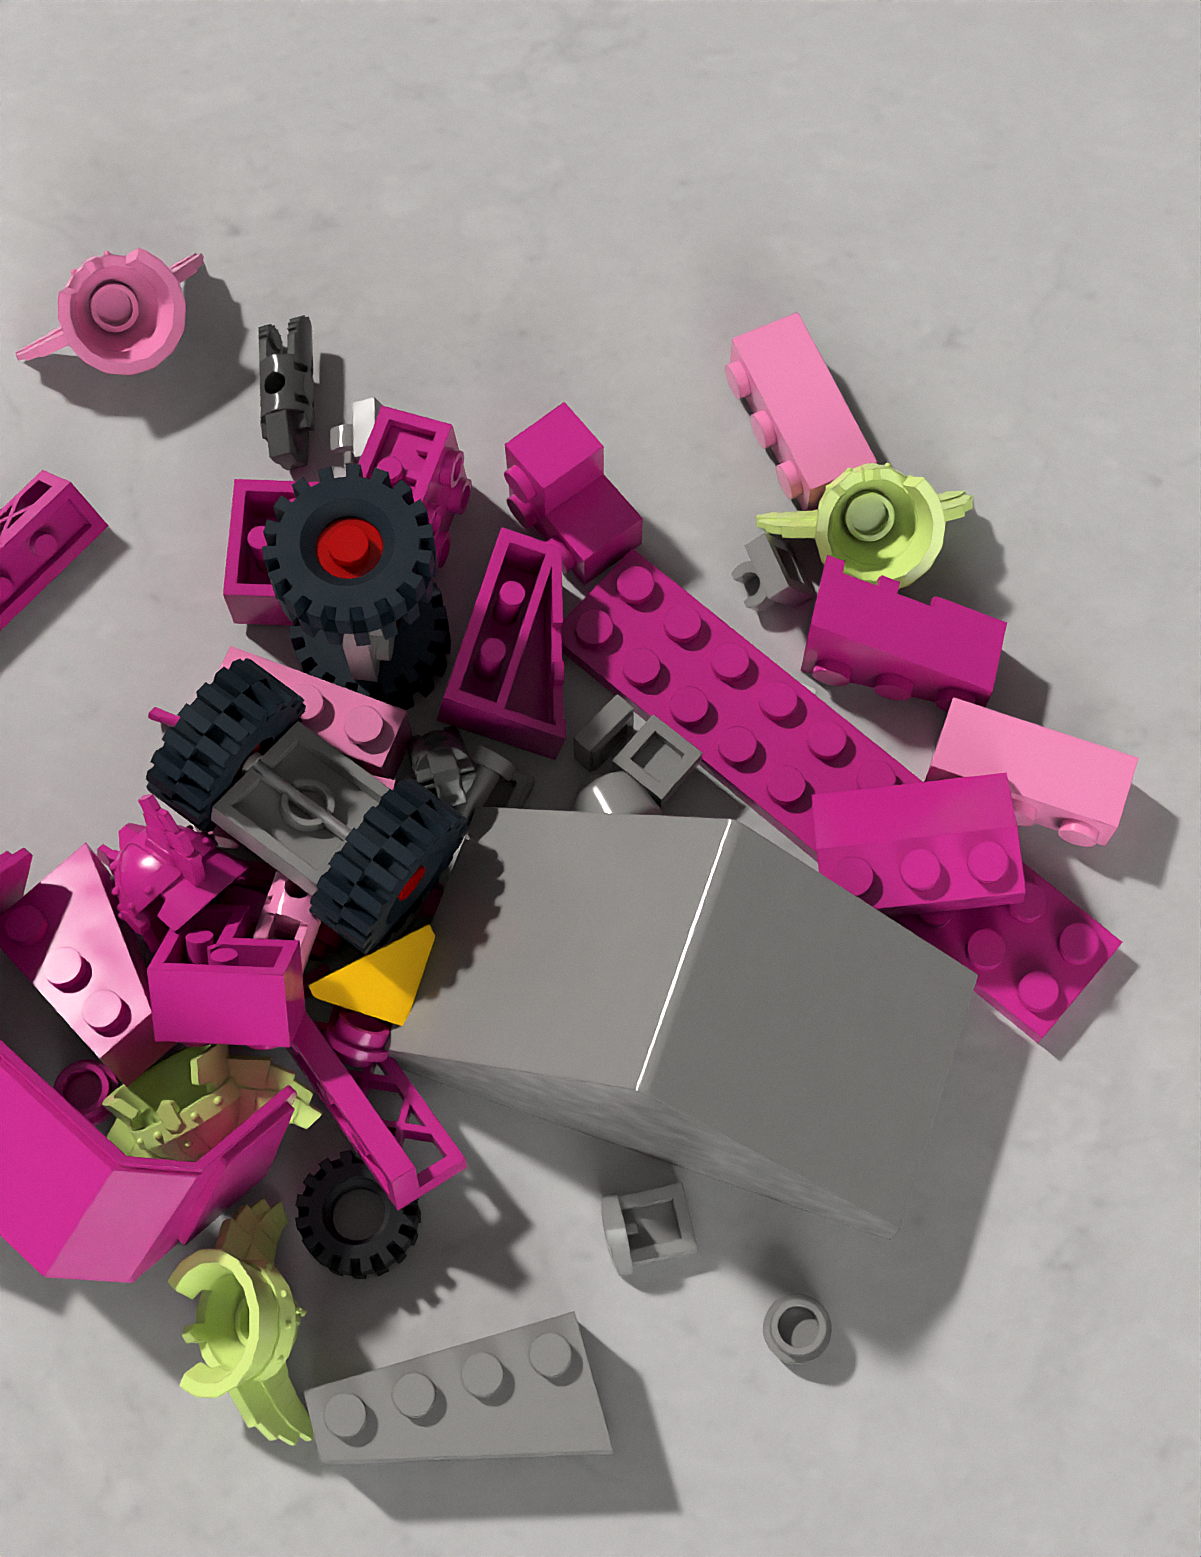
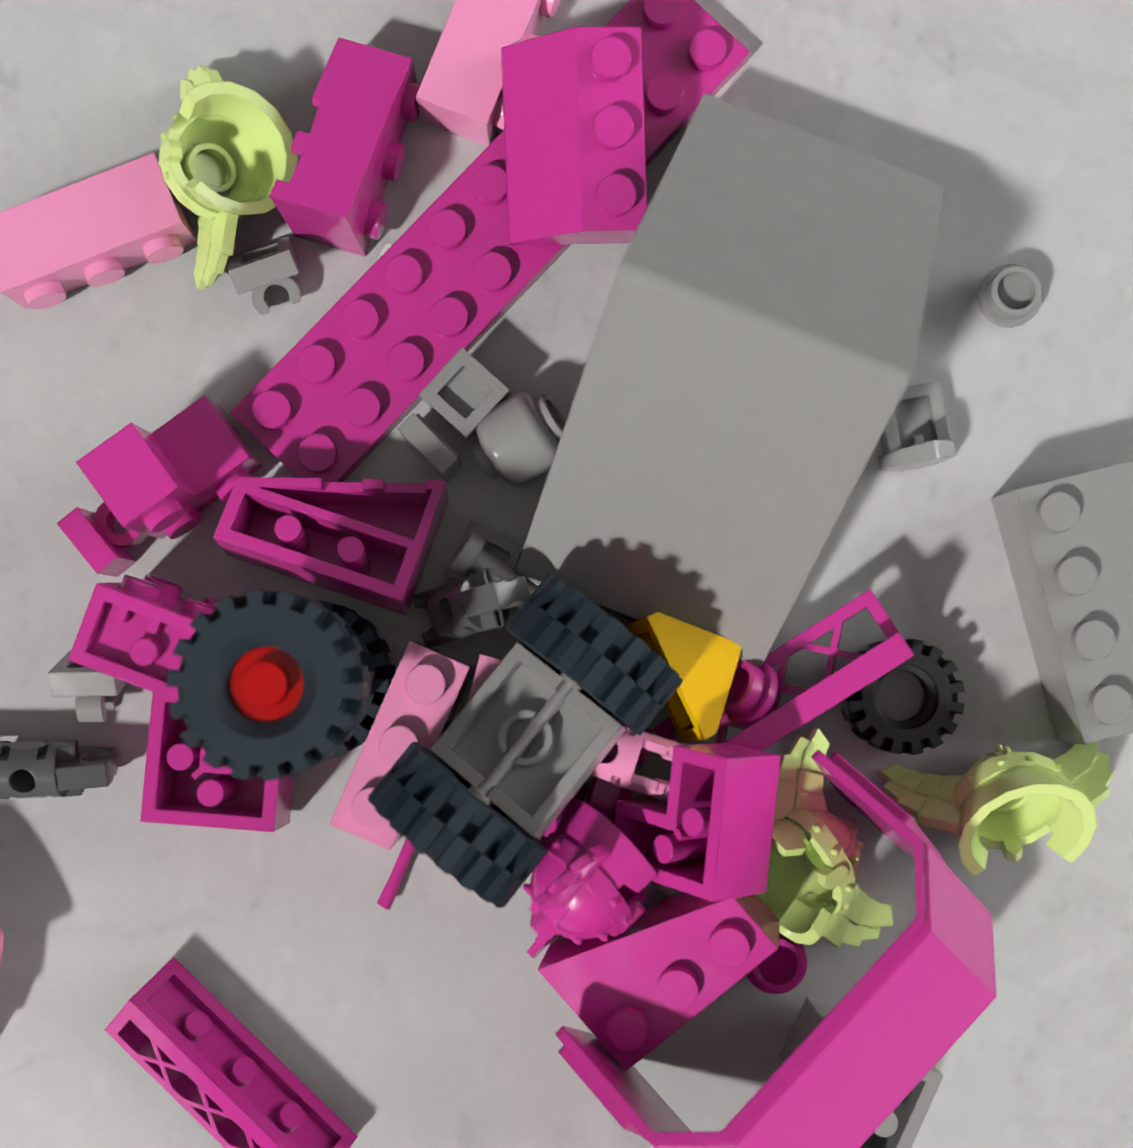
camera: 90 degrees left, 15 degrees up
none -> dark pink tile [56,502,147,577]

